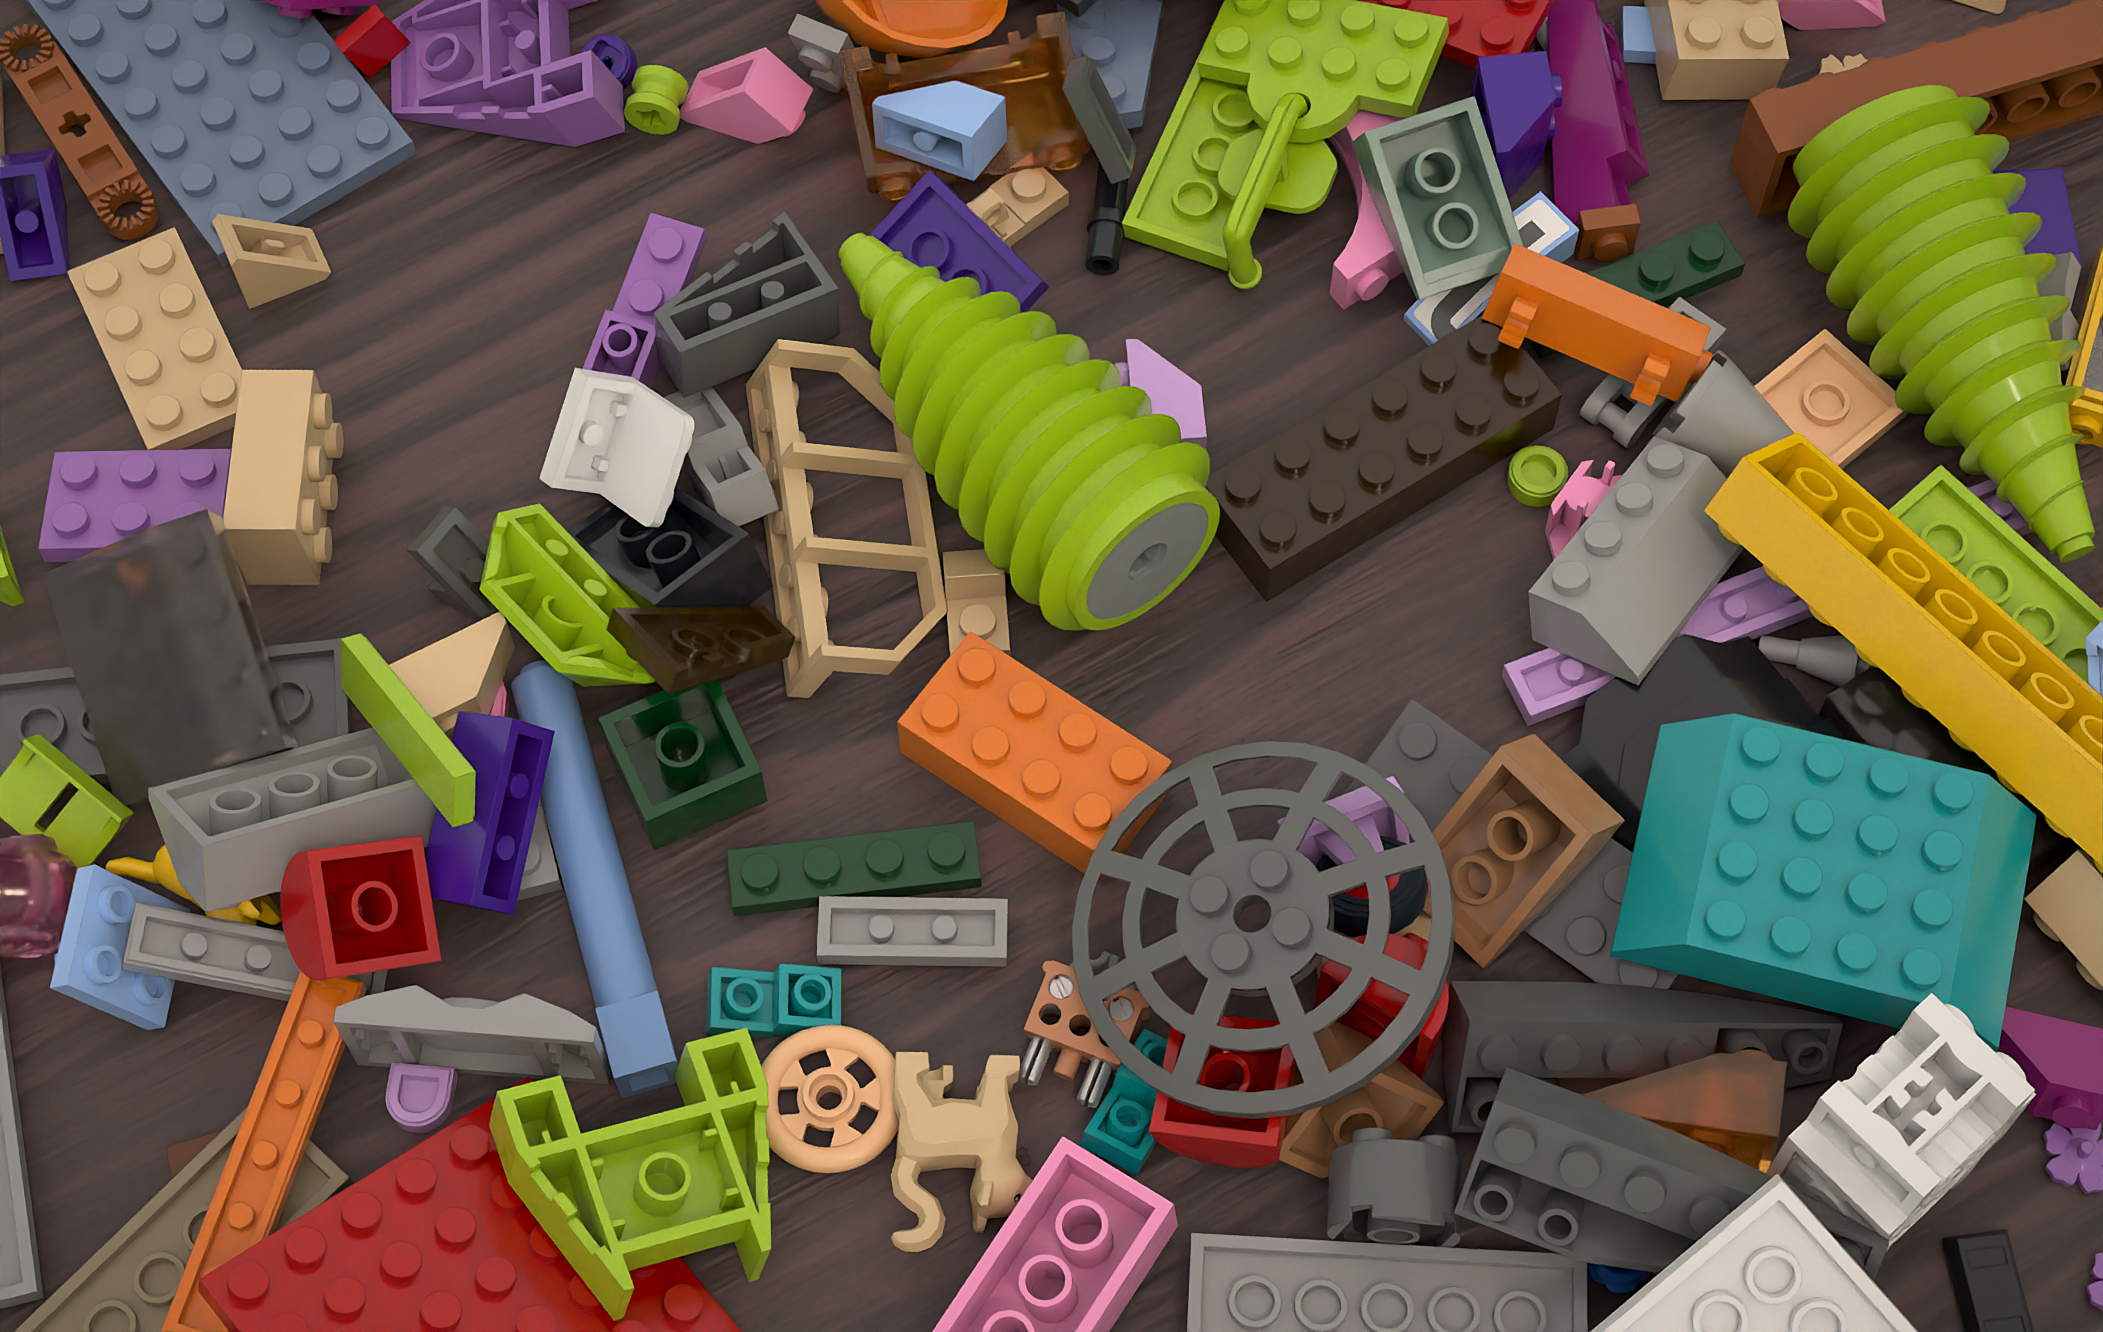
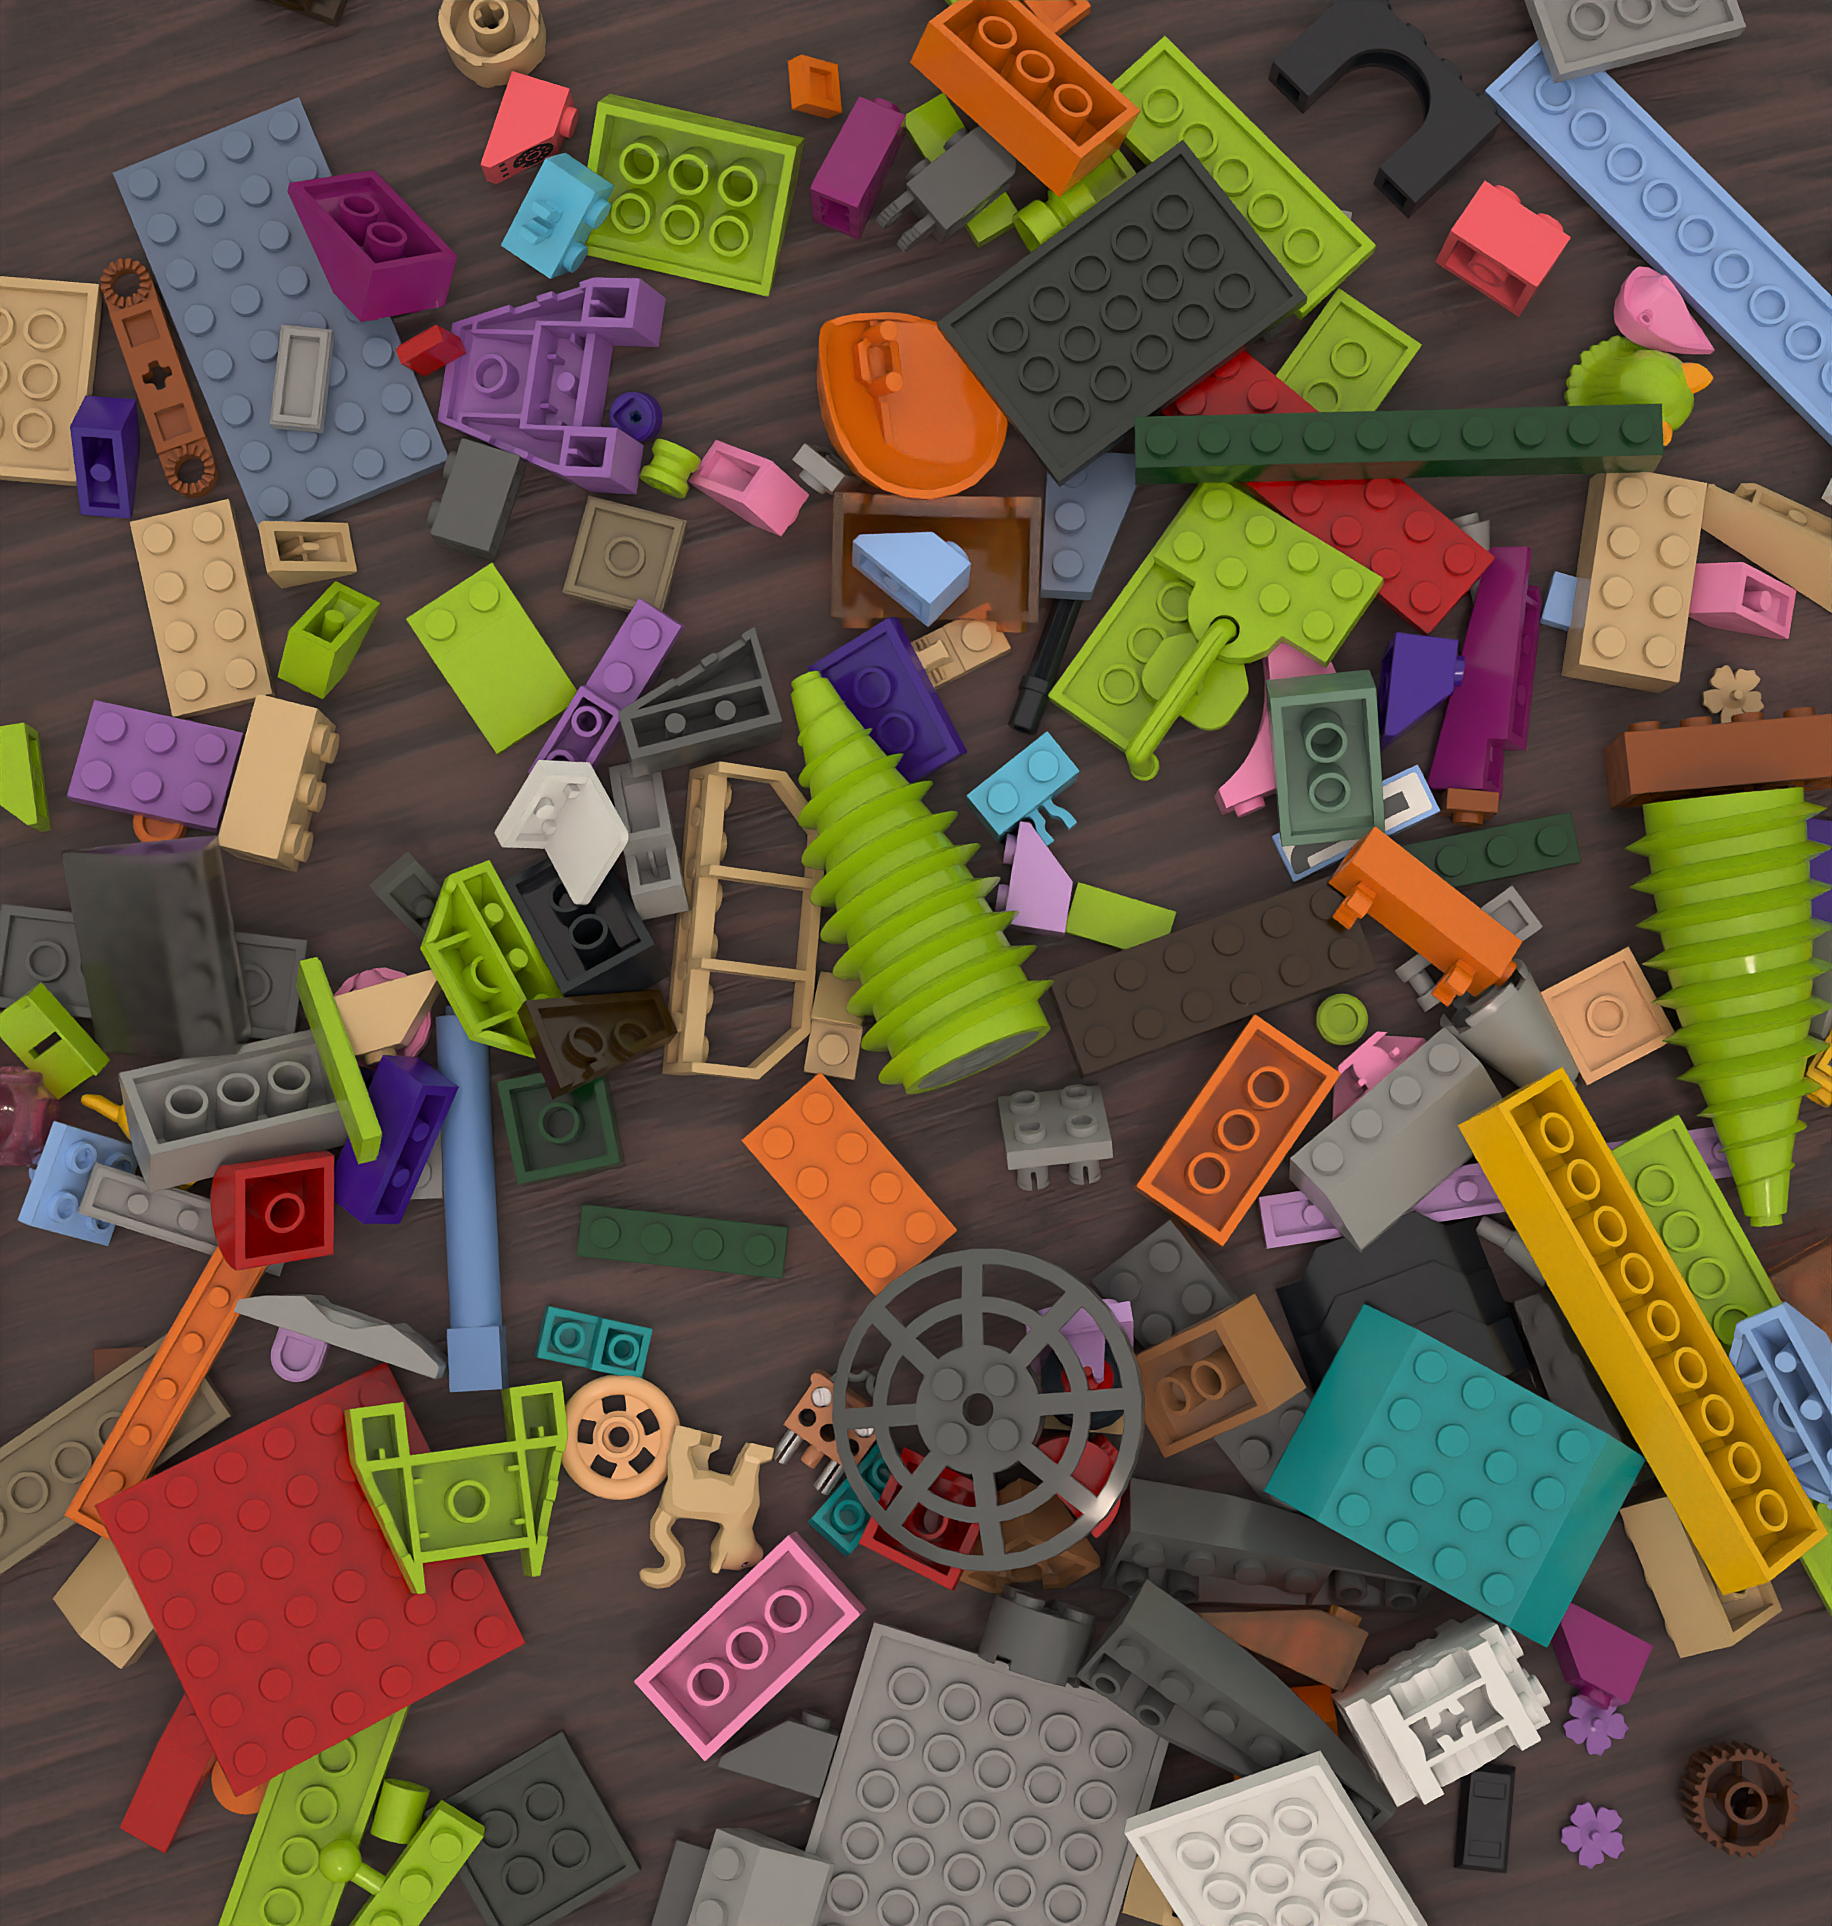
camera: 15 degrees right, 20 degrees up
light grey plate [817,896,1008,967] -> none
dark grey tile [1062,55,1137,184] -> none
none -> light grey tile [269,325,335,433]
none -> lime slope [277,581,380,699]
none -> lime slope [406,563,577,755]
none -> dark grey brick [427,438,526,563]
none -> dark tan plate [562,496,688,613]
none -> medium azure brick [966,731,1080,847]
none -> light grey plate [998,1084,1113,1191]
none -> lime tile [1065,882,1176,950]
none -> orange brick [1133,1014,1341,1247]

